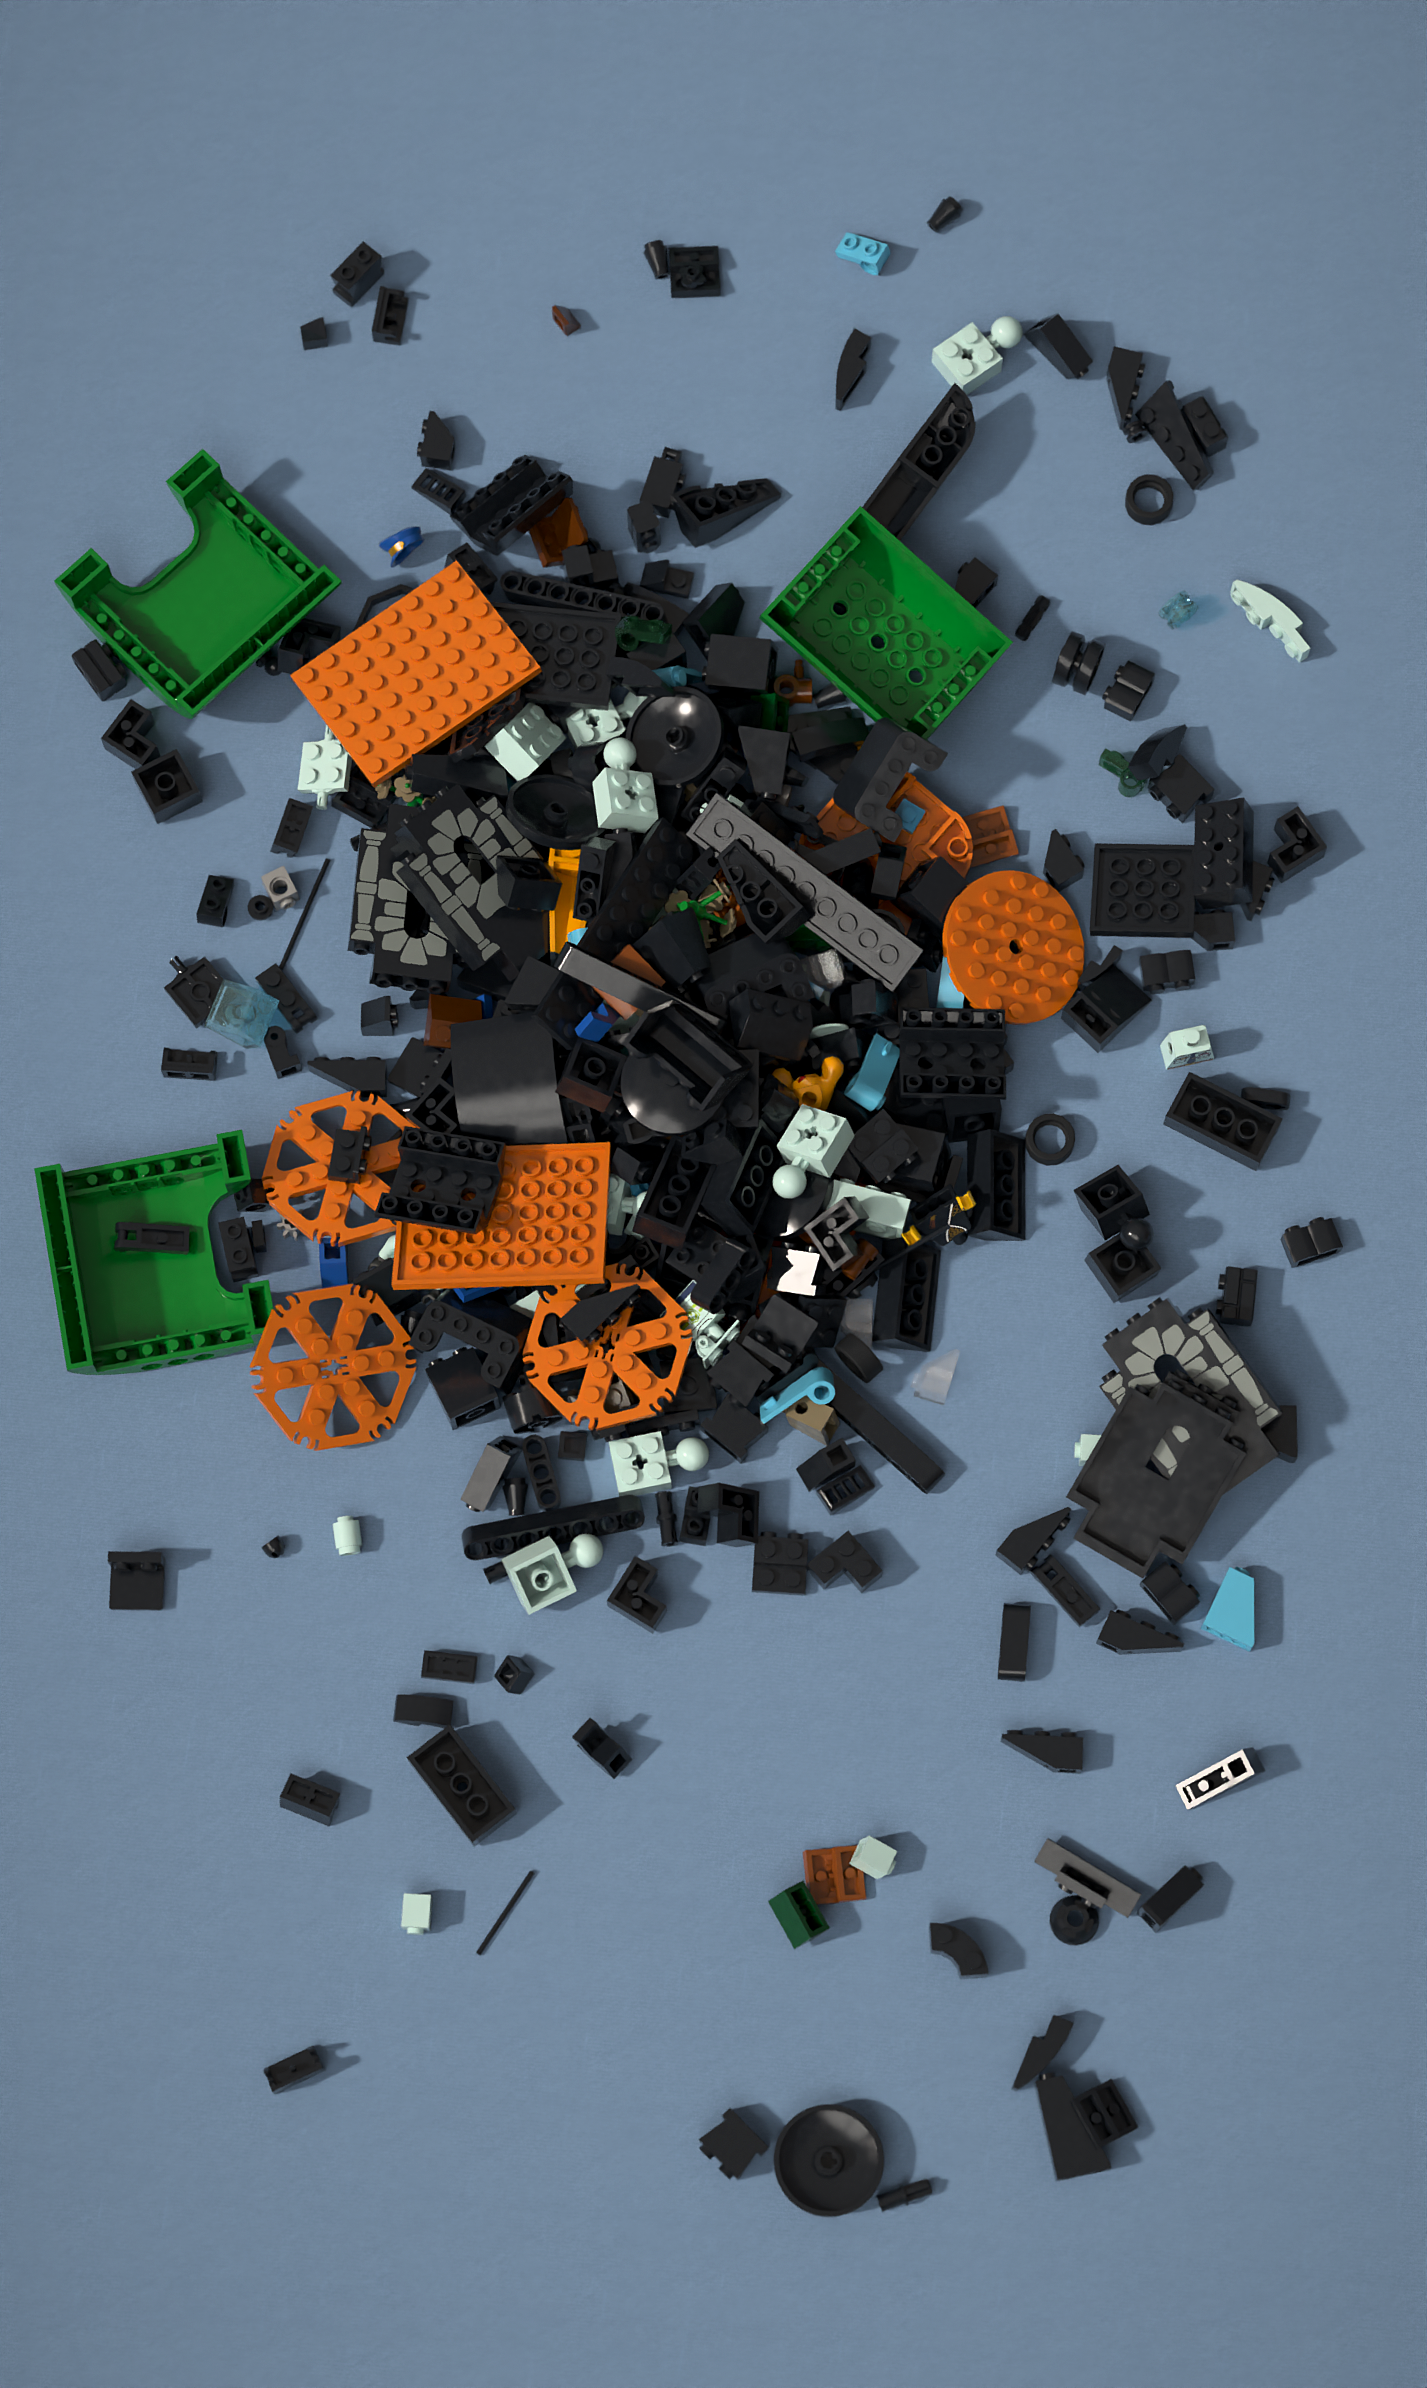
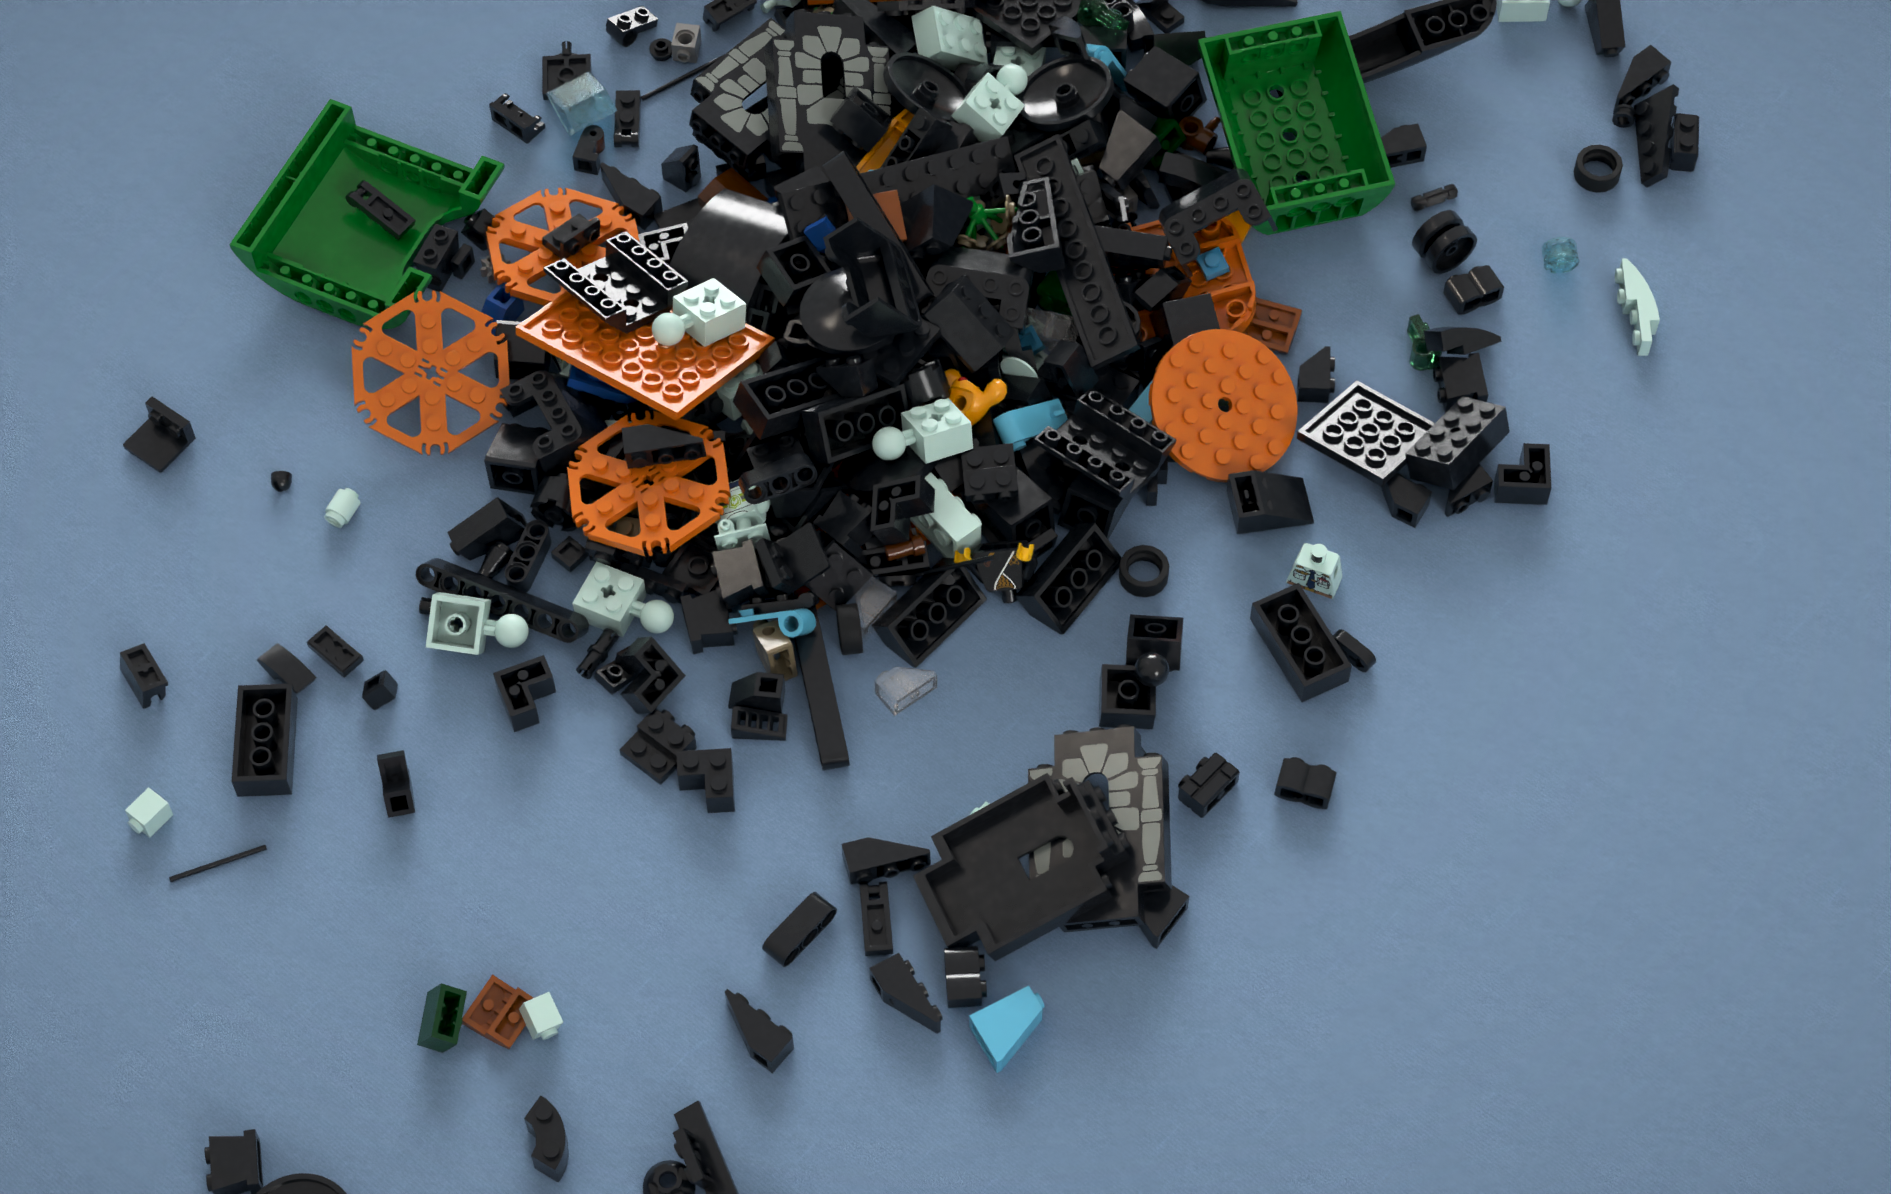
camera: 35 degrees right, 15 degrees down
black slope [1077,945,1123,991] -> none
black brick [1139,950,1196,994] -> none
slope [1175,1747,1265,1810] -> none
none -> light aqua brick [652,278,746,347]

